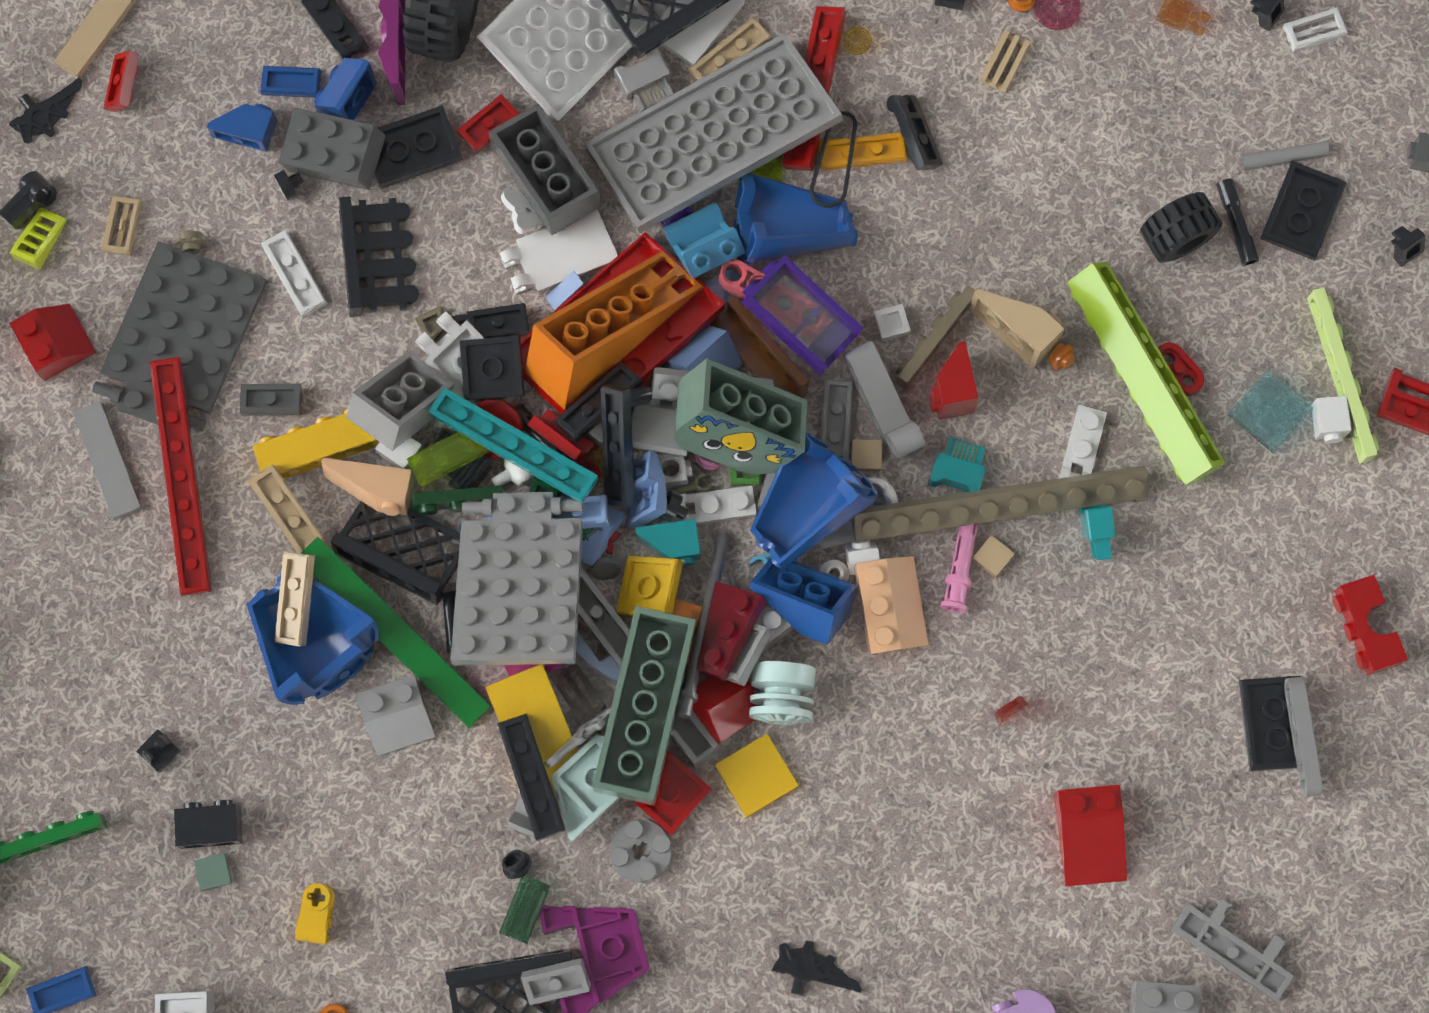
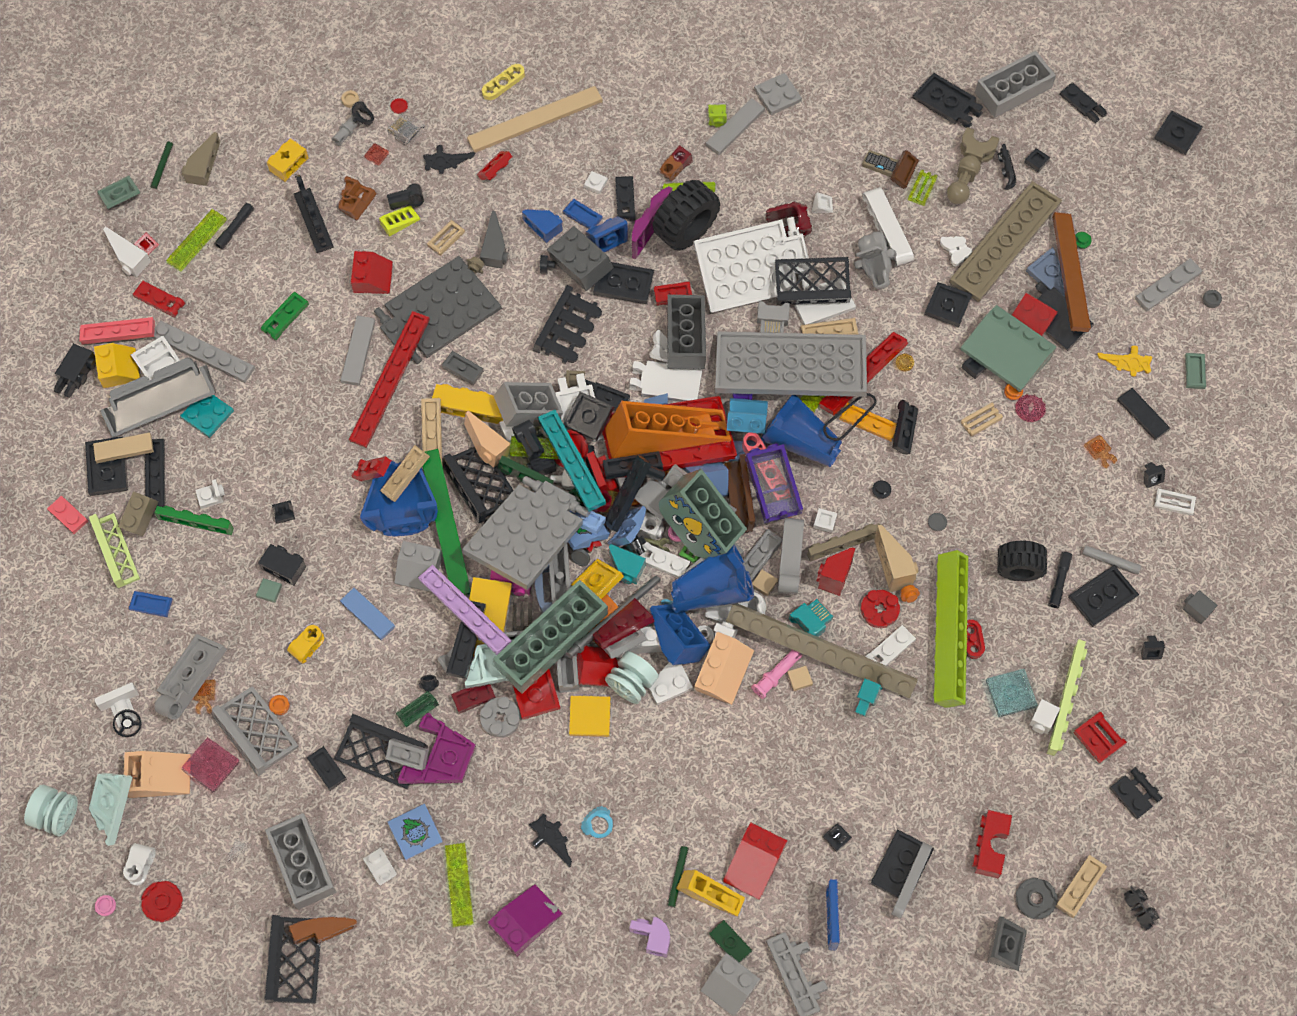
camera: 30 degrees right, 10 degrees down
white tile [260,230,328,318] -> none
clear red tile [994,695,1028,725] -> none
none -> white bracket [196,479,225,509]
none -> medium blue tile [340,588,395,640]
none -> red plate [352,456,392,481]
none -> lavender tile [418,565,512,655]
none -> dark red plate [451,684,496,714]
none -> dark grey slope [480,211,509,269]
none -> black piece [512,420,544,459]
none -> medium azure piece [581,806,613,838]
none -> white plate [584,171,608,194]
none -> white wing [649,662,693,705]
none -> dark green bar [667,846,689,908]
none -> yellow slope [677,870,745,917]
none -> dark green plate [709,920,753,963]
none -> black tile [823,823,852,852]
none -> blue tile [826,879,840,951]
none -> red plate [860,590,900,628]
none -> black plate [872,480,891,499]
none -> dark grey piece [928,513,947,531]

